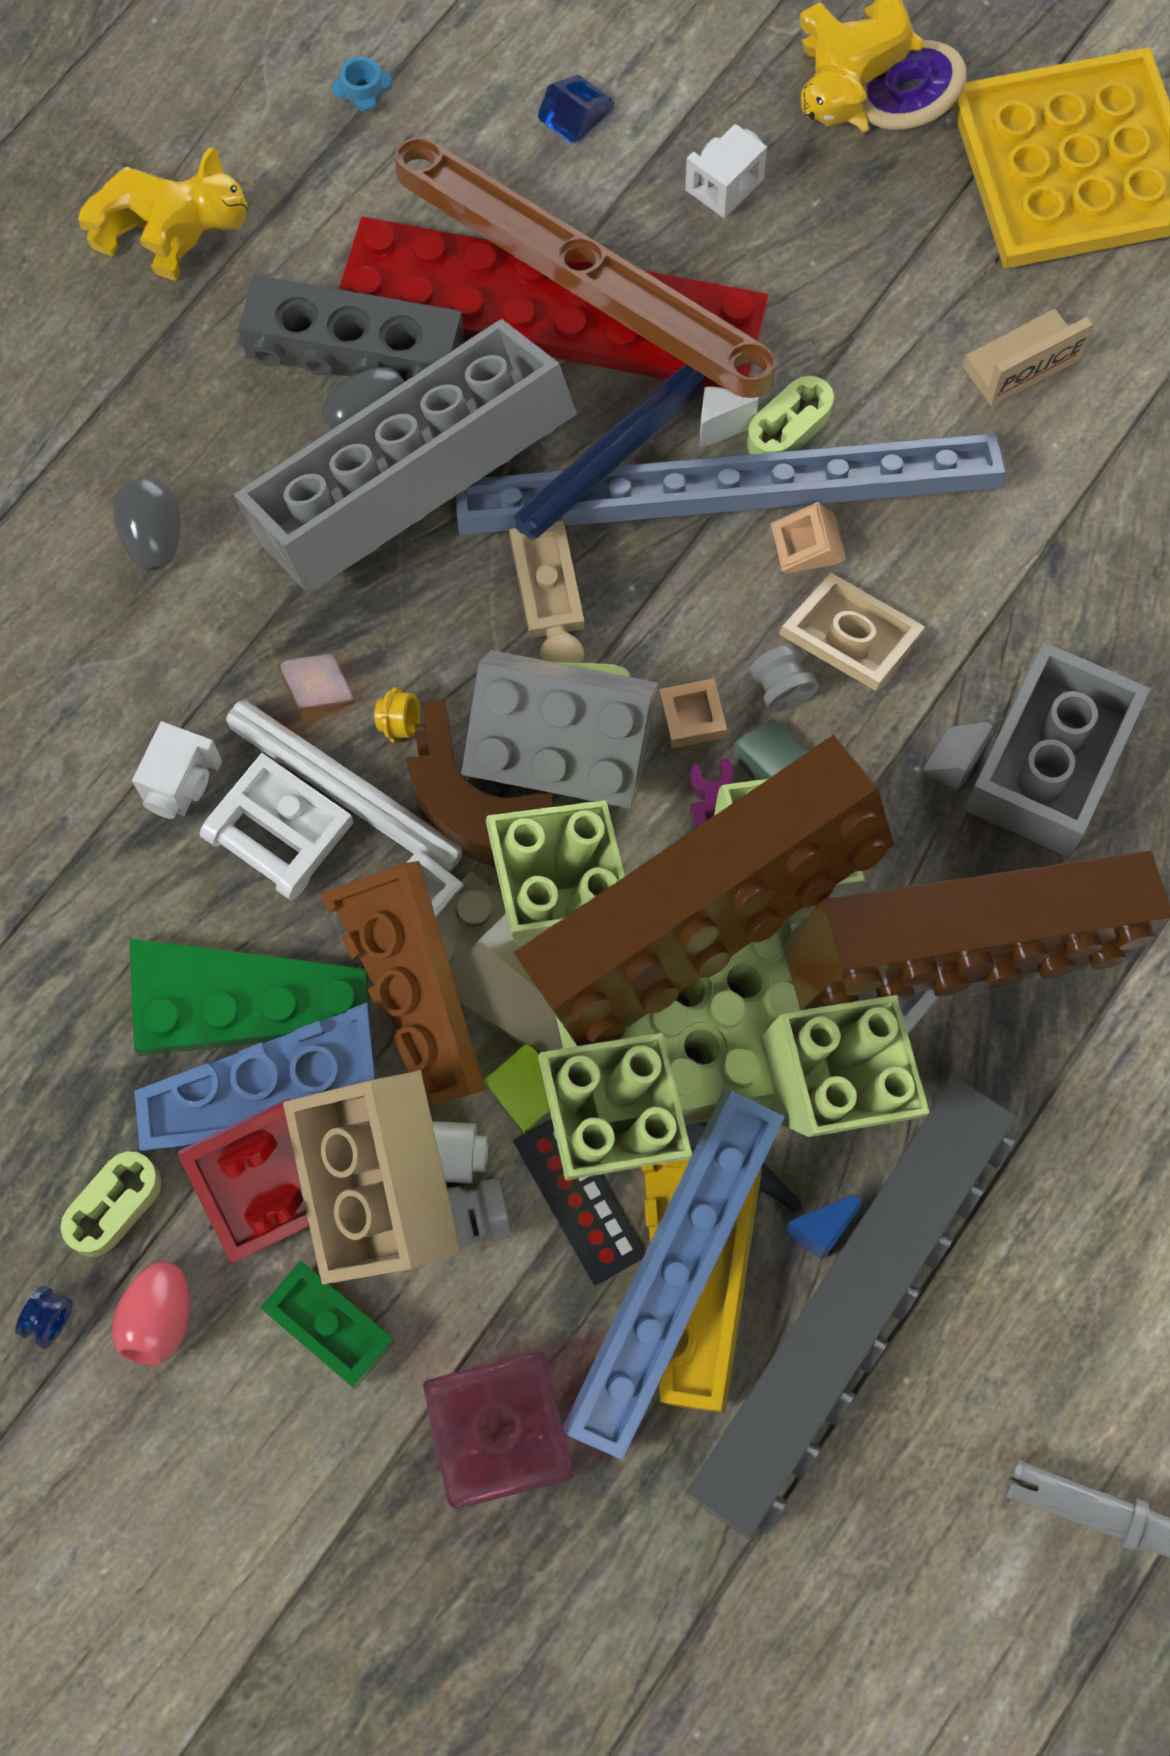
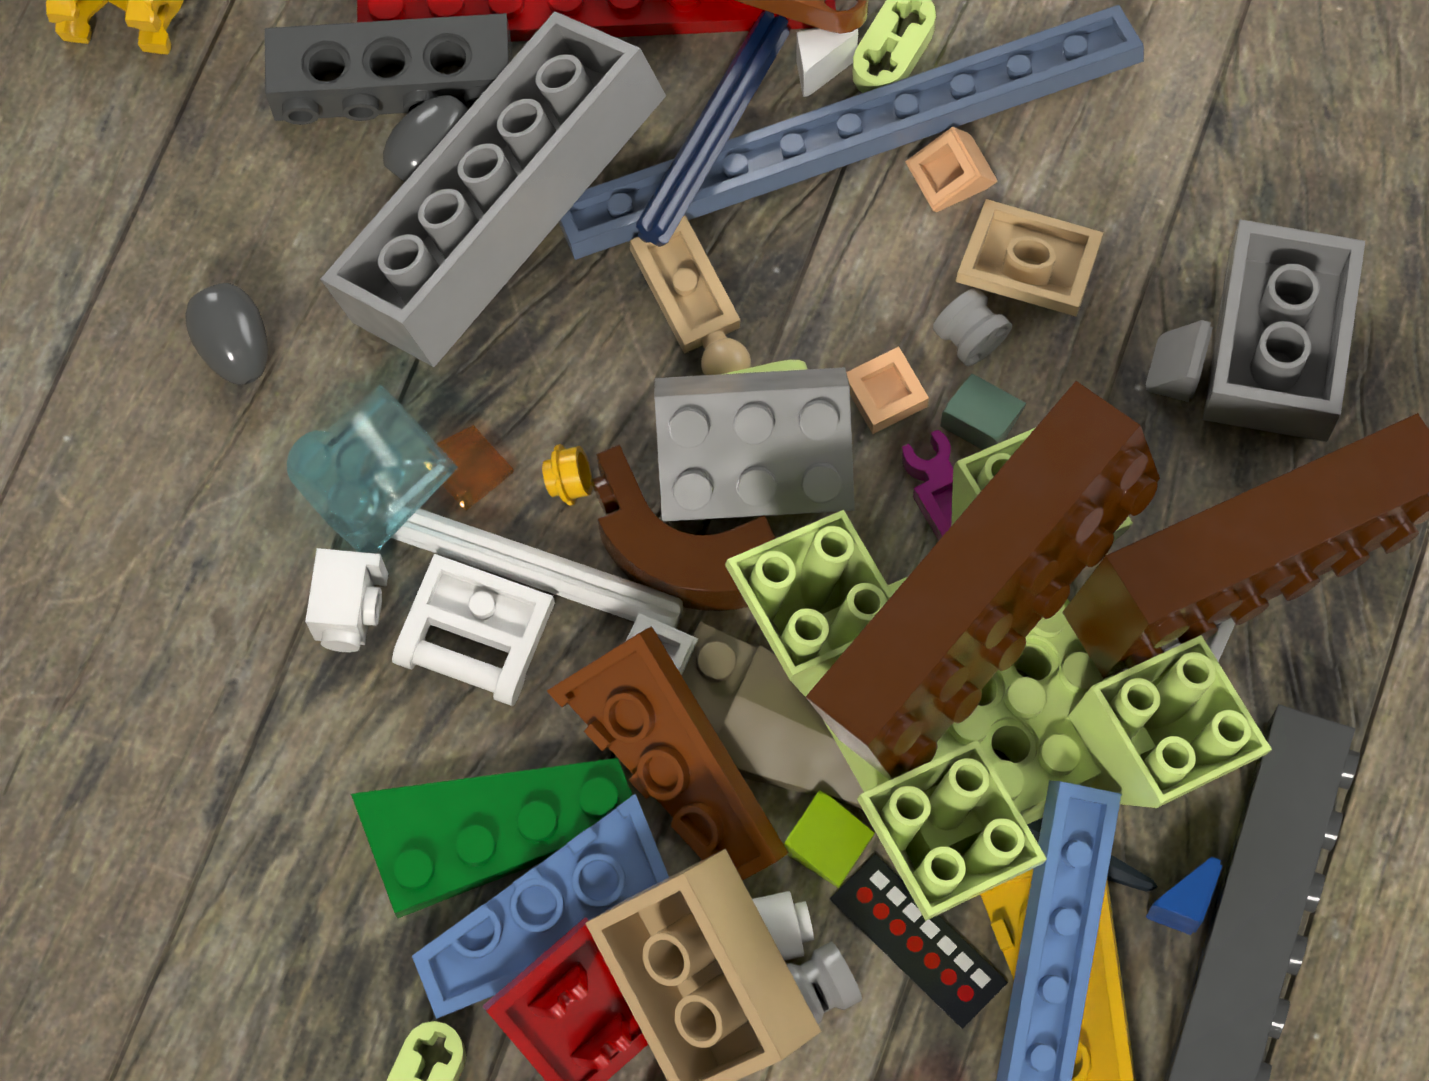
camera: 15 degrees left, 0 degrees up
none -> clear light blue slope [287,385,458,554]

